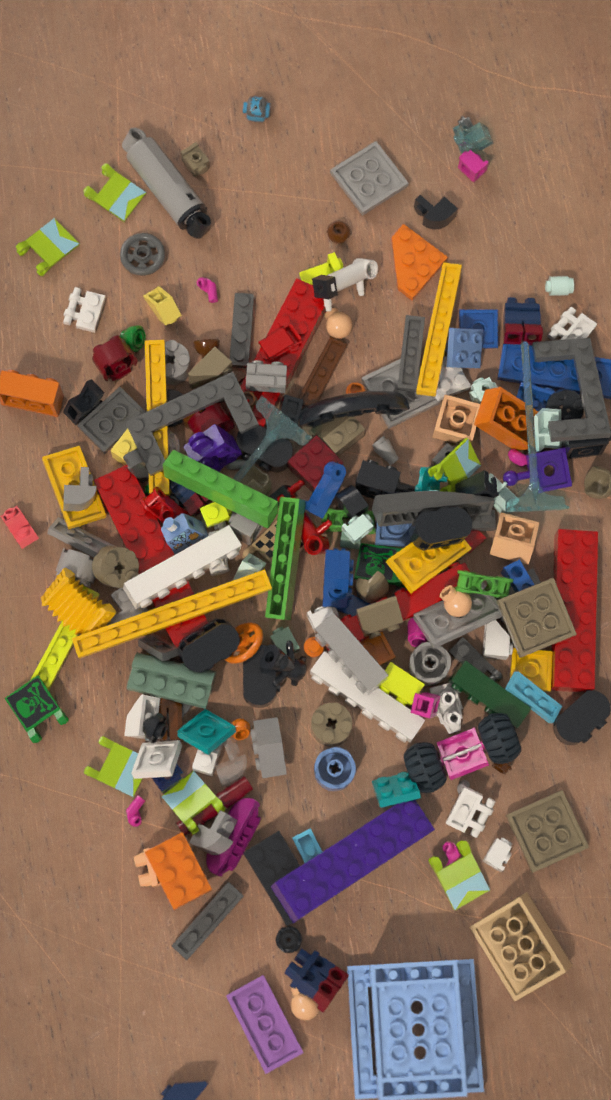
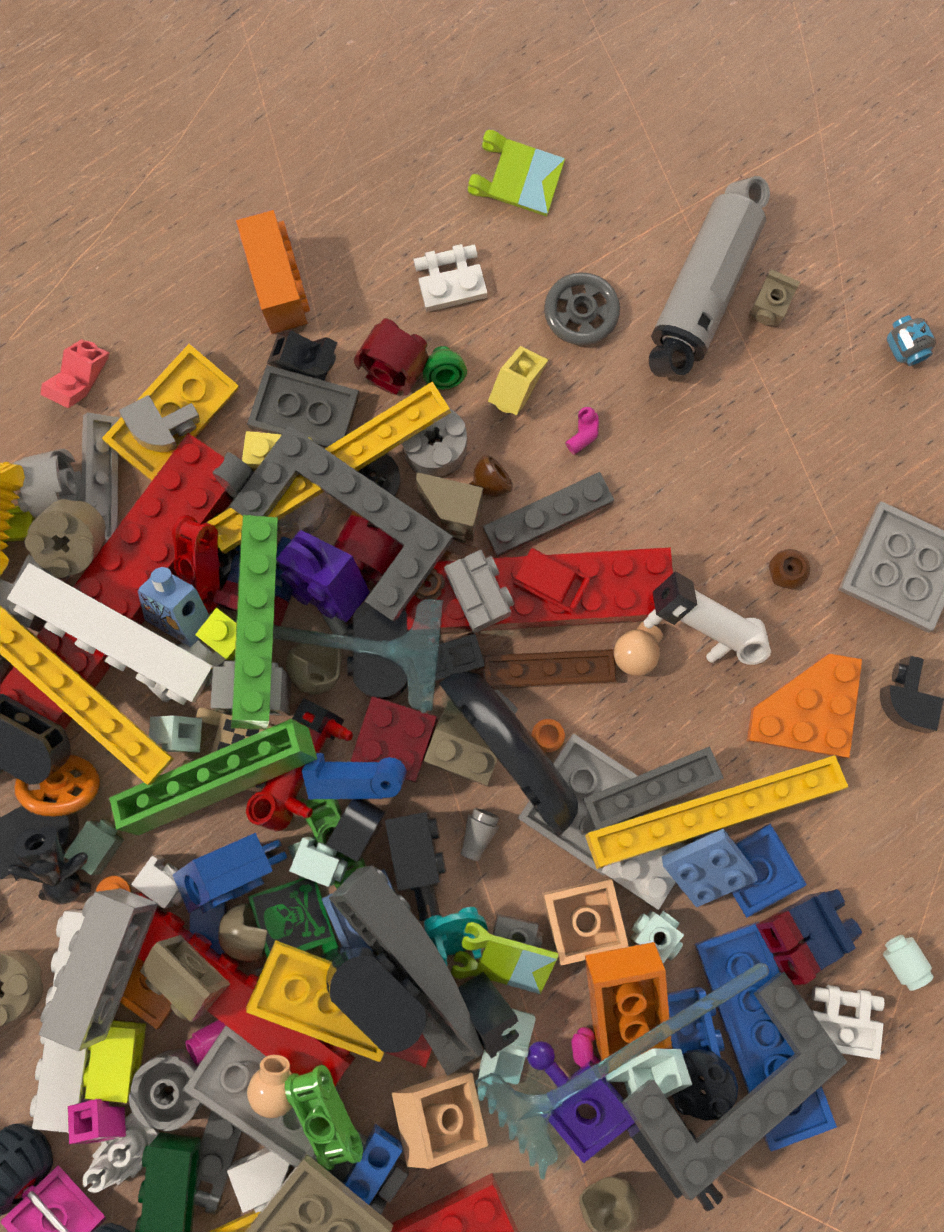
camera: 65 degrees right, 5 degrees up
lime flag [83,163,146,222] -> none
neon yellow bracket [299,252,344,285] -> none

